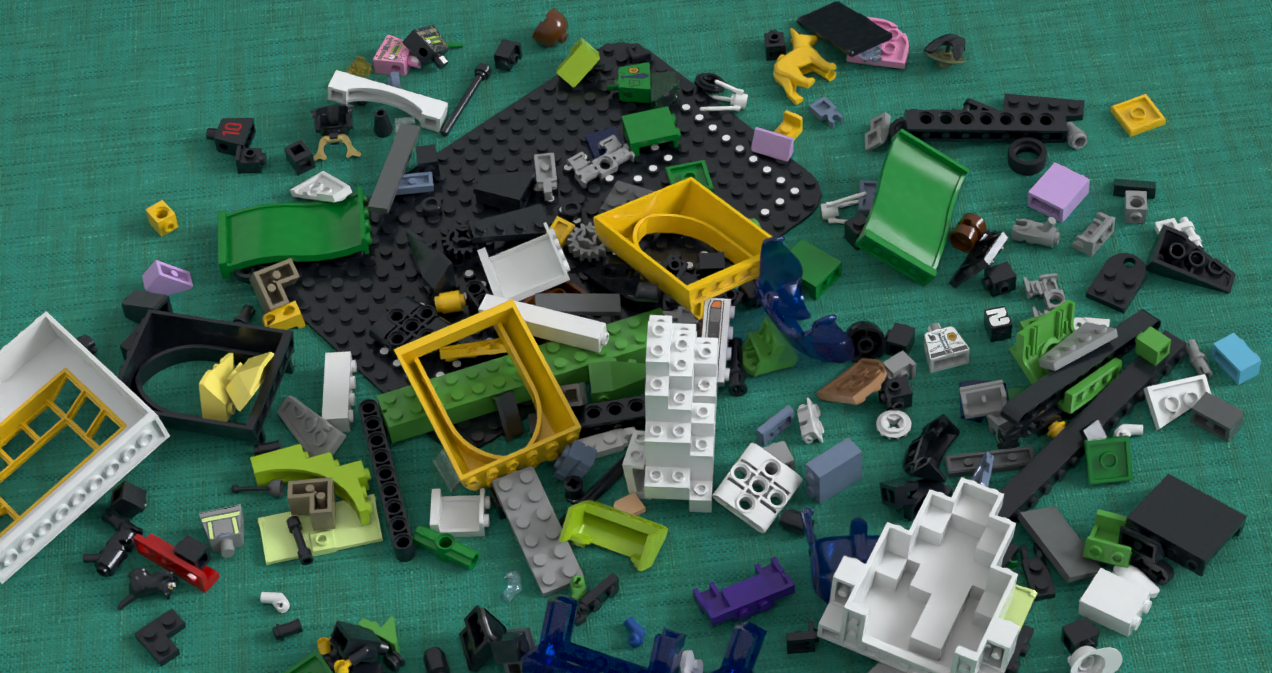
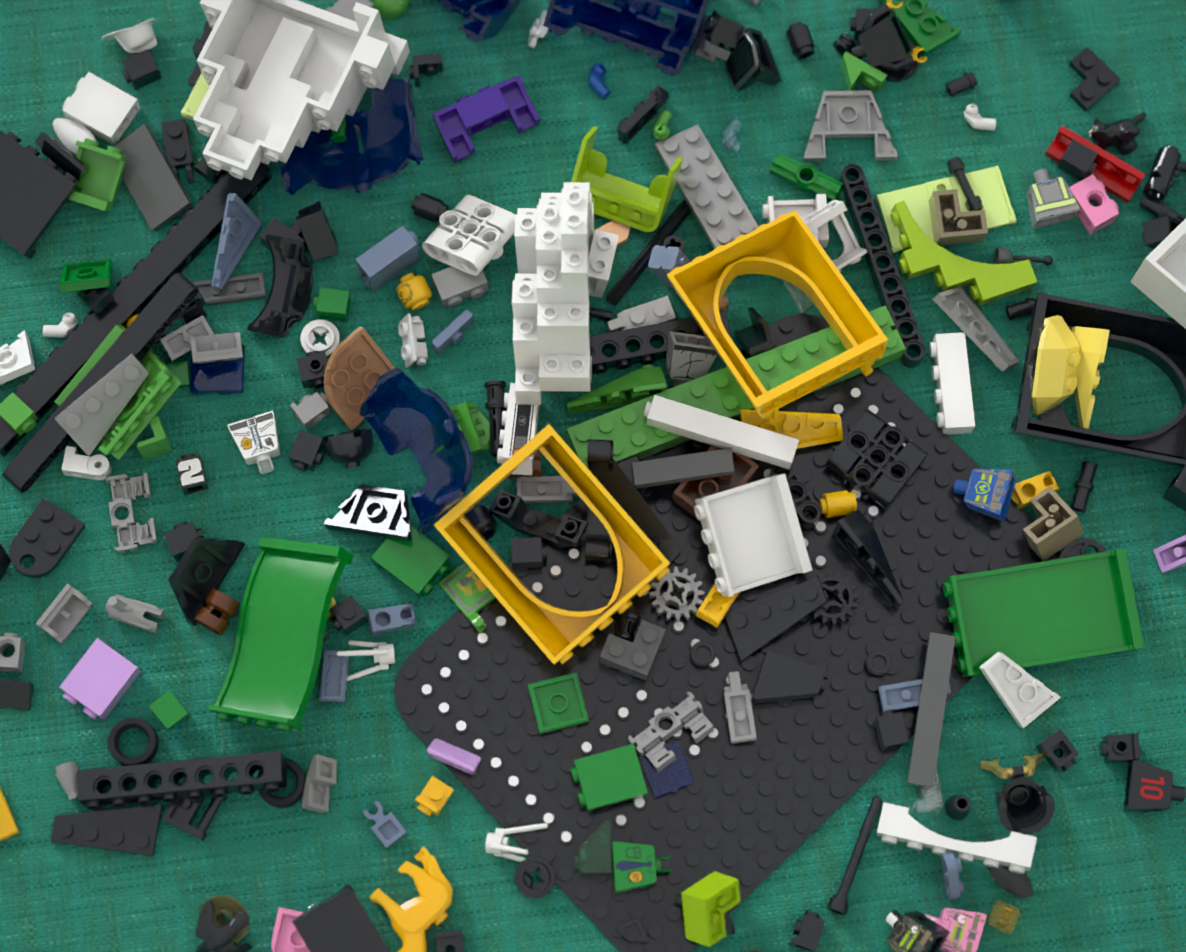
camera: 170 degrees right, 25 degrees up
none -> green panel [149,690,191,729]
none -> green brick [313,287,351,322]
none -> wing [324,485,412,542]
none -> sand blue leg [367,604,417,637]
none -> yellow head [396,273,432,311]
none -> white panel [802,200,868,272]
none -> light grey wing [803,90,898,162]
none -> blue torso [954,469,1017,522]
none -> bright pink brick [1069,174,1119,235]

